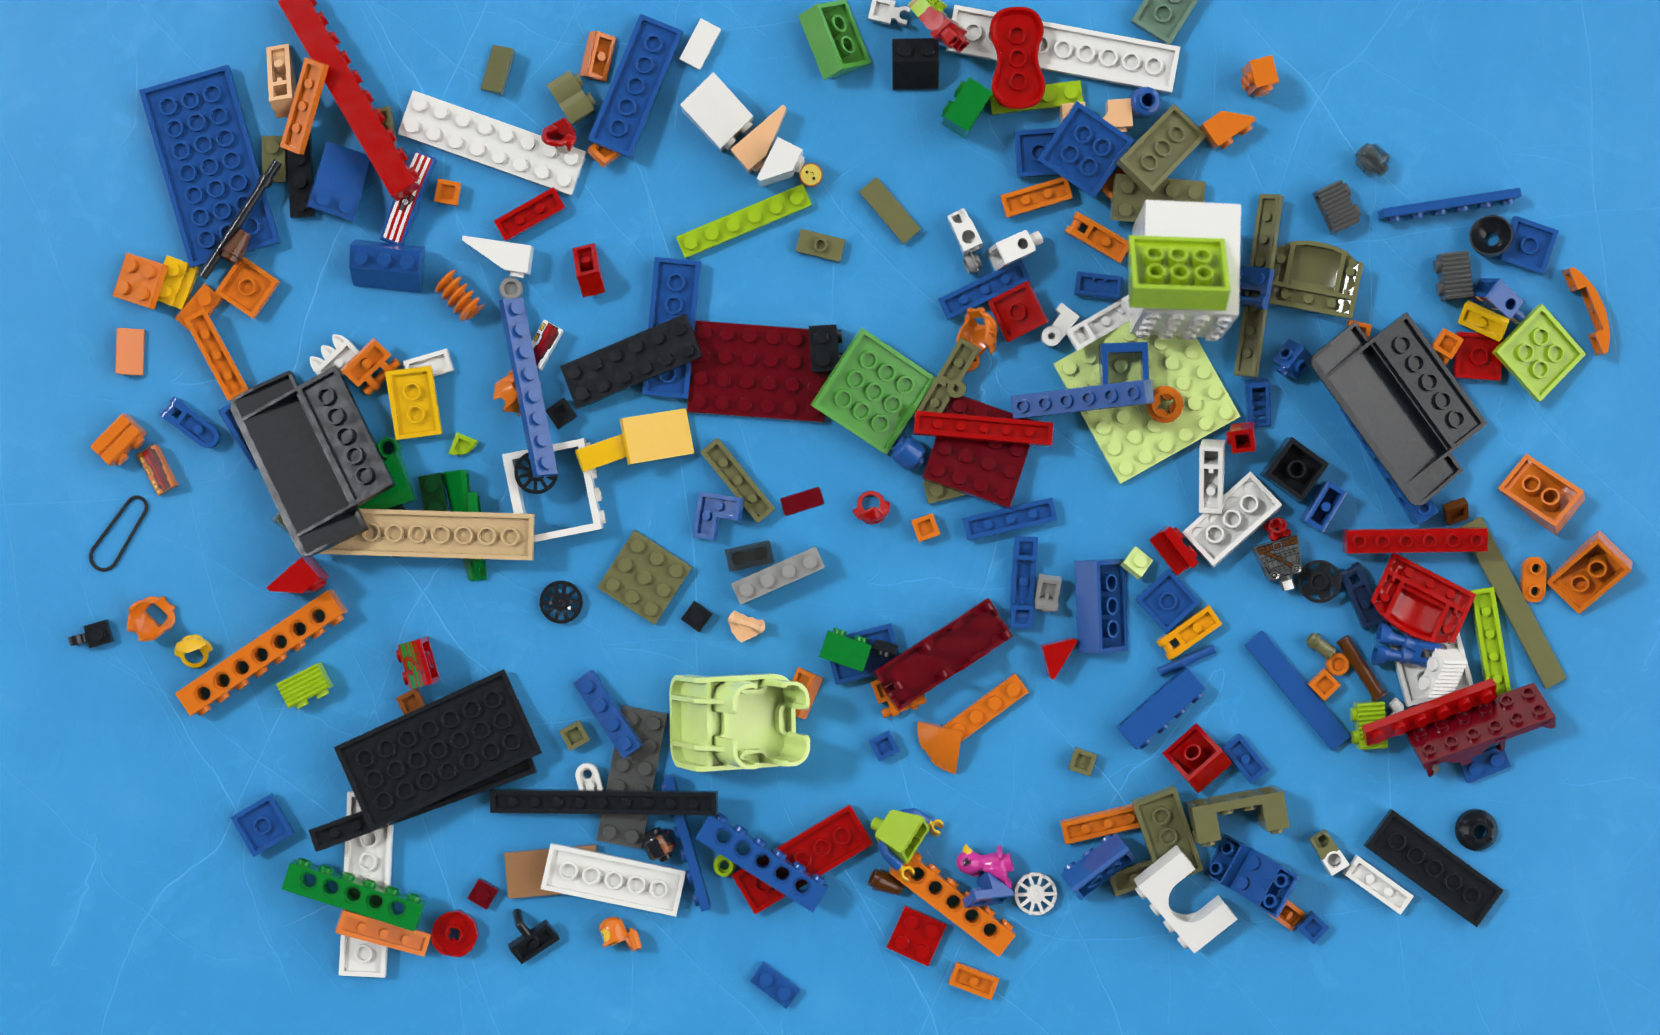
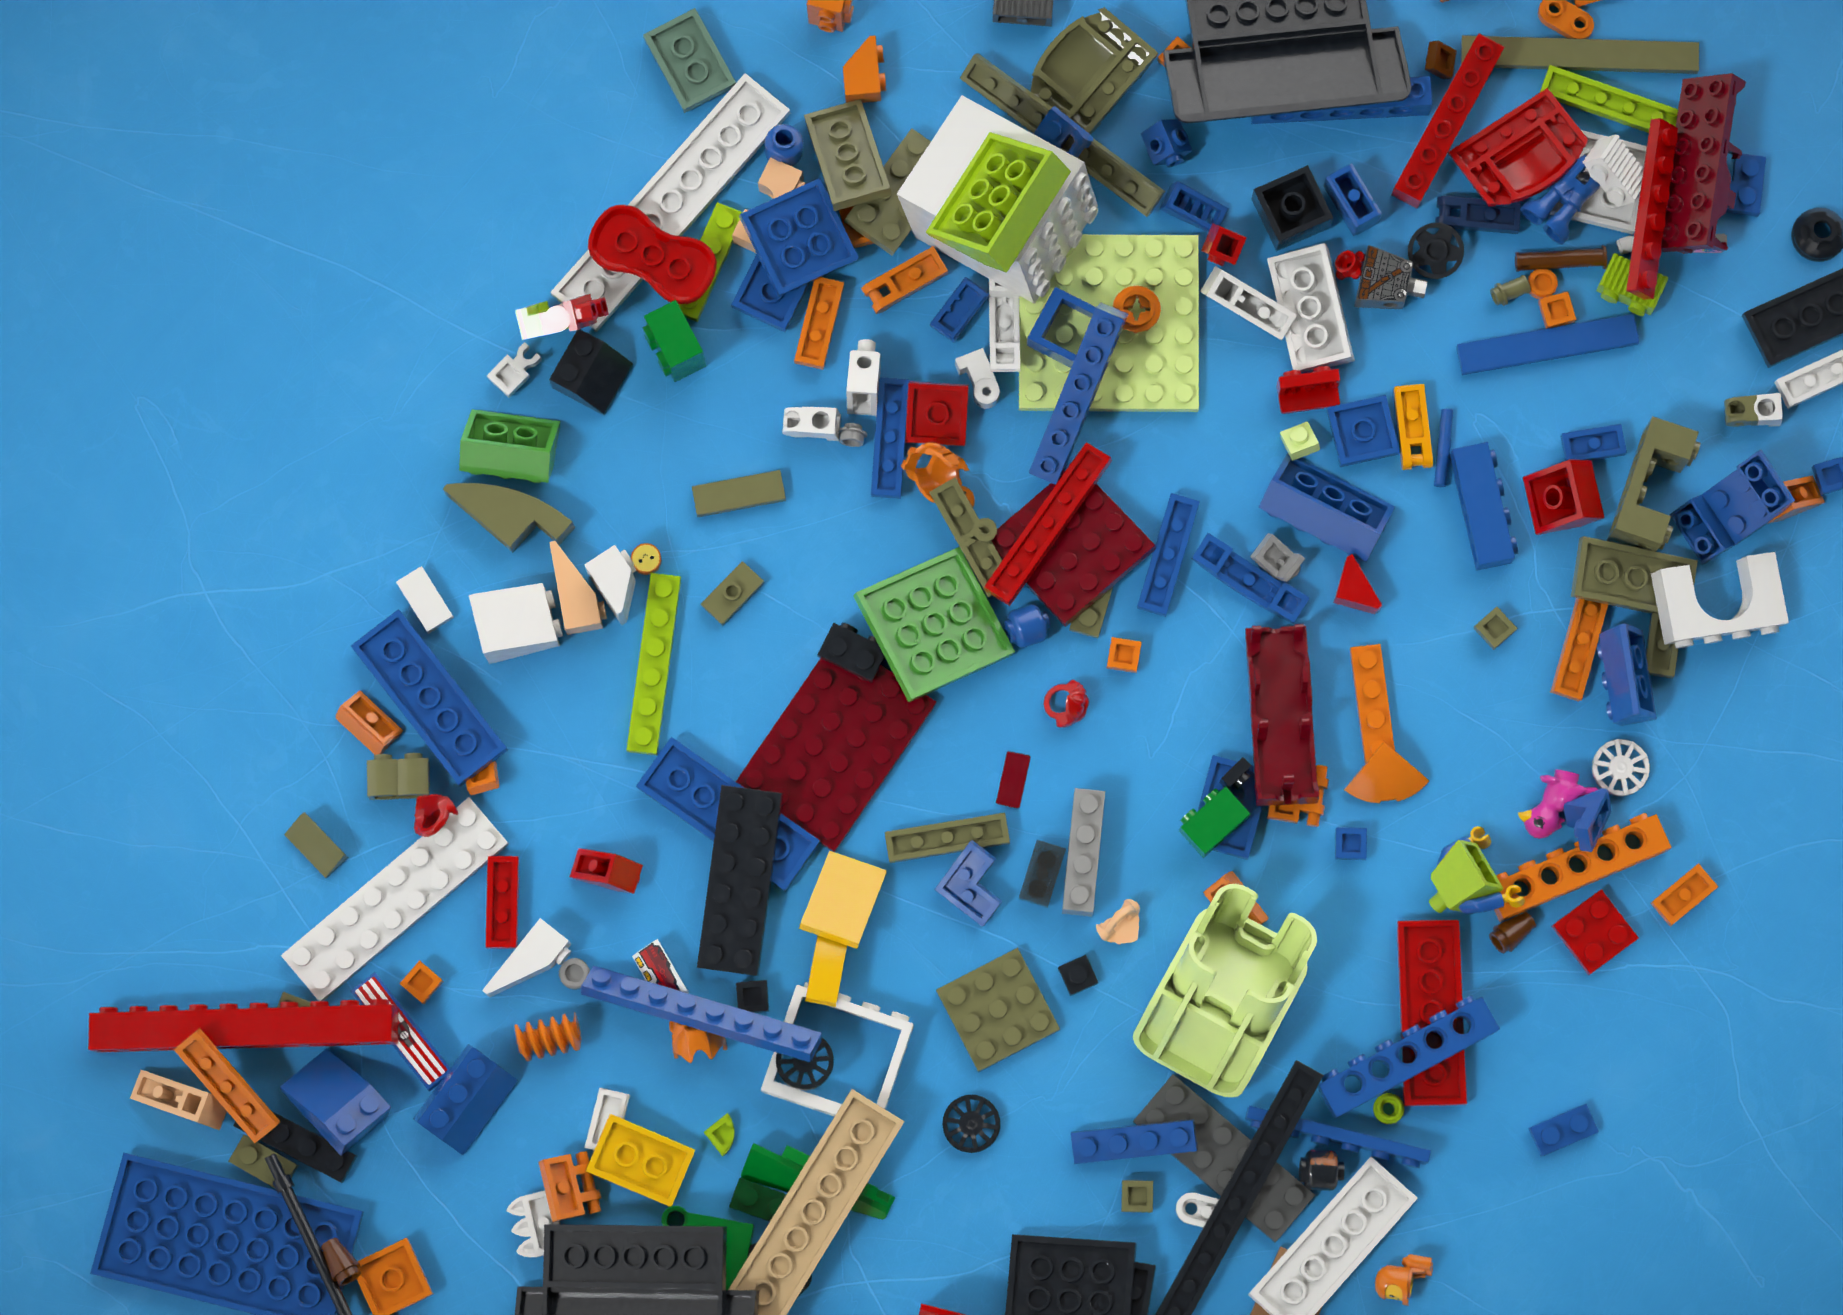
camera: 60 degrees left, 10 degrees down
none -> olive slope [443,483,575,553]

